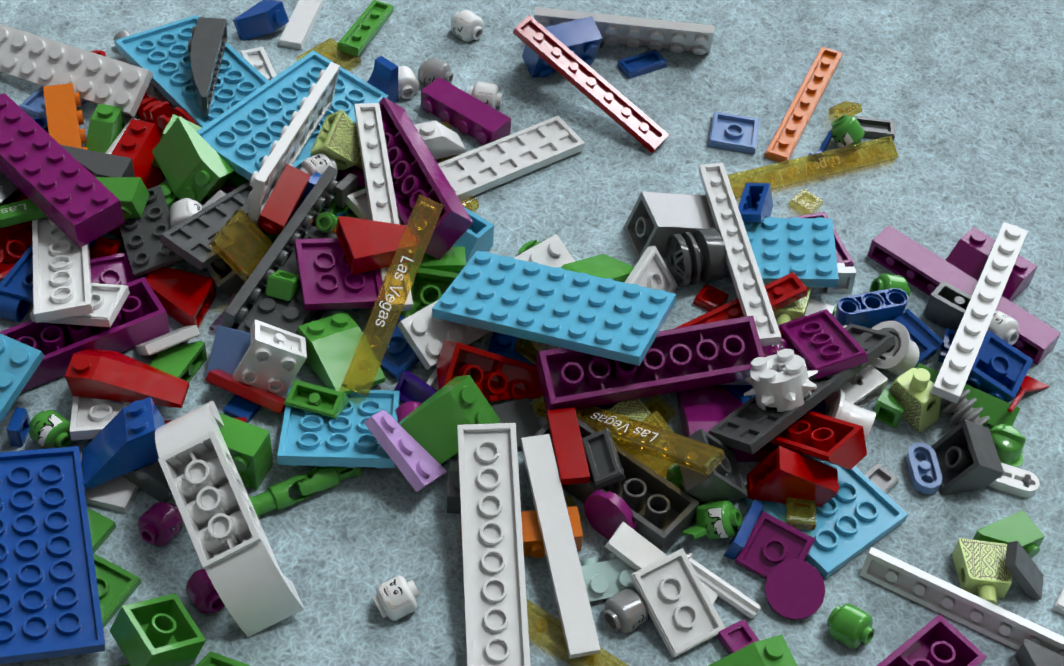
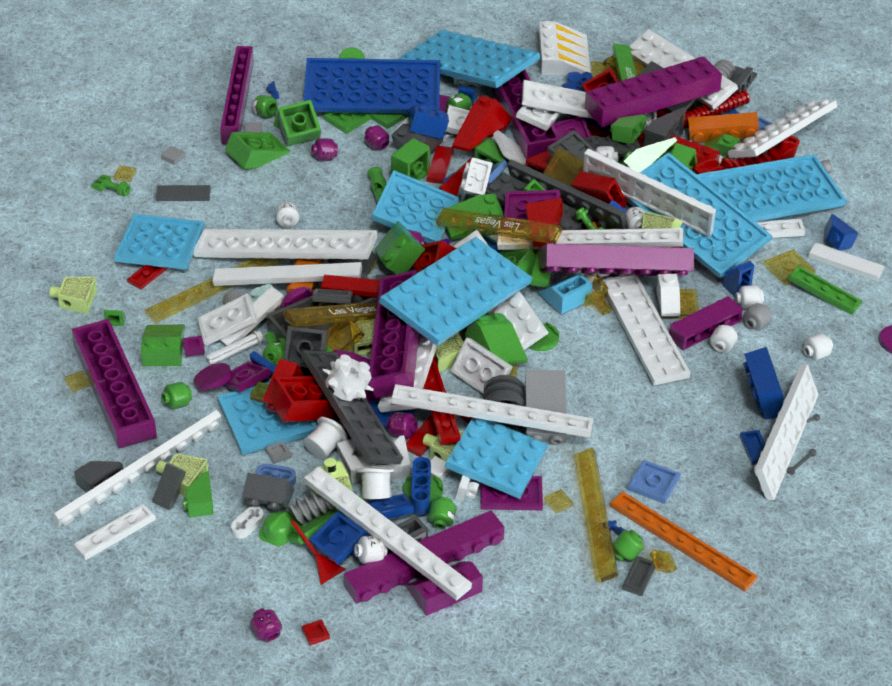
camera: 110 degrees right, 5 degrees down
white slope [155,401,304,637] -> none
dark grey slope [188,17,228,117] -> none
bright green slope [284,379,350,419] -> none
lavender wing [364,410,448,492] -> none
plate [513,15,669,153] -> none
blue arch [738,183,773,222] -> none
magenta tile [778,309,869,379] -> none

